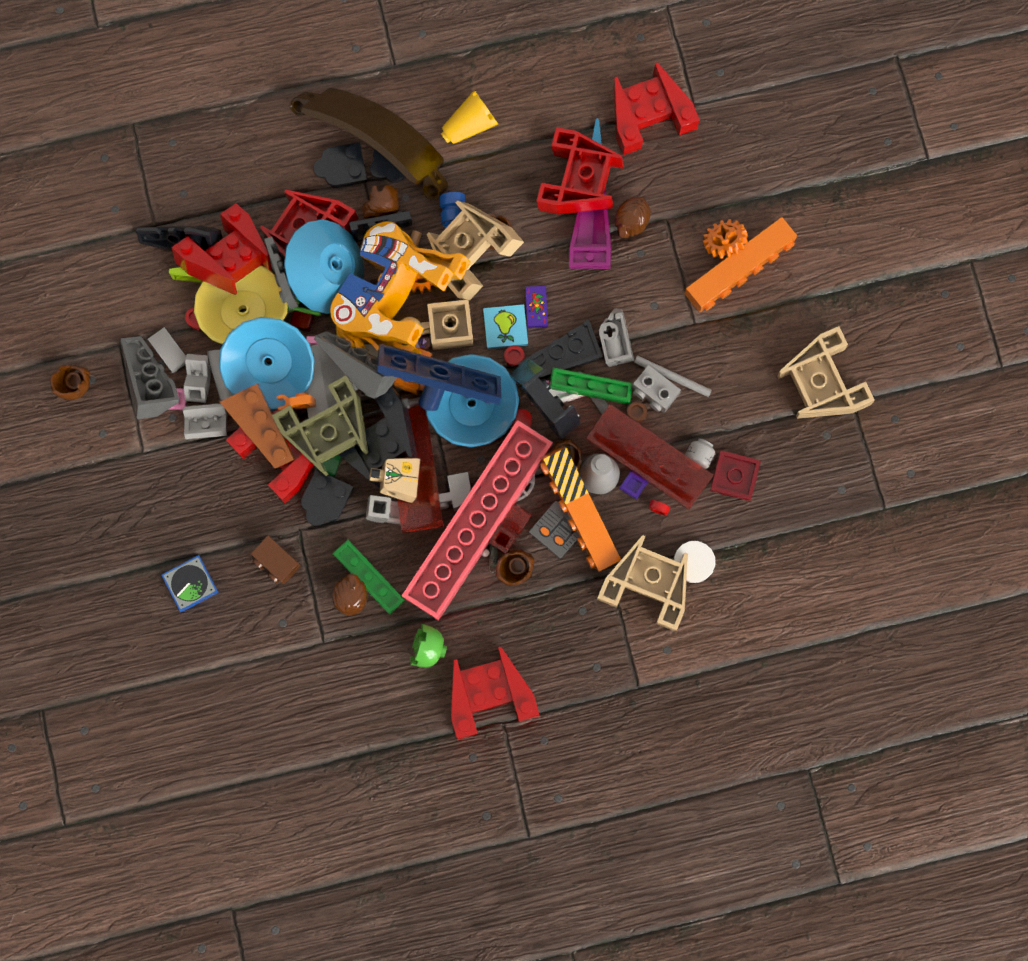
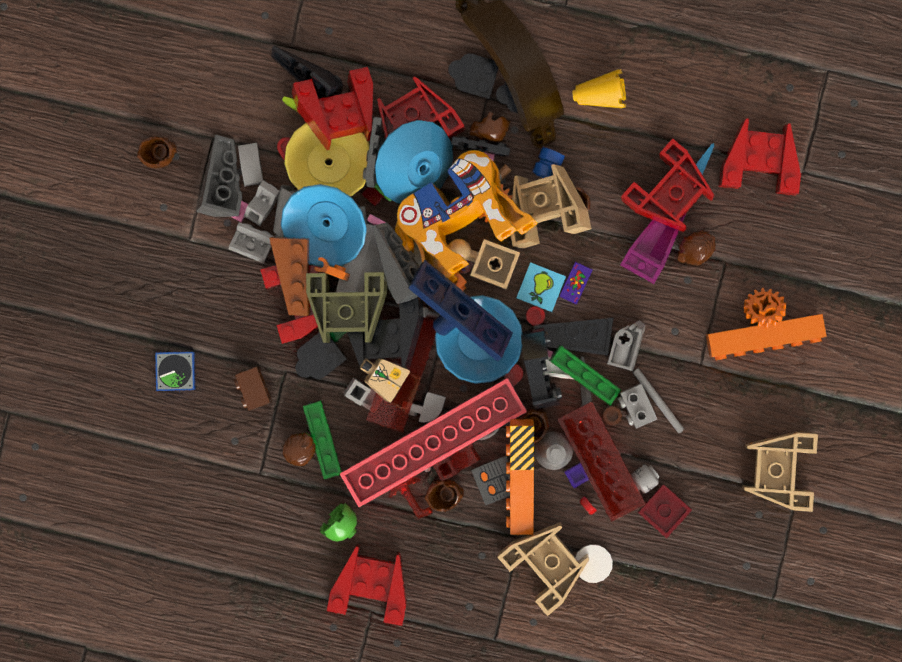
camera: 25 degrees right, 10 degrees up
none -> clear red piece [389,477,433,519]

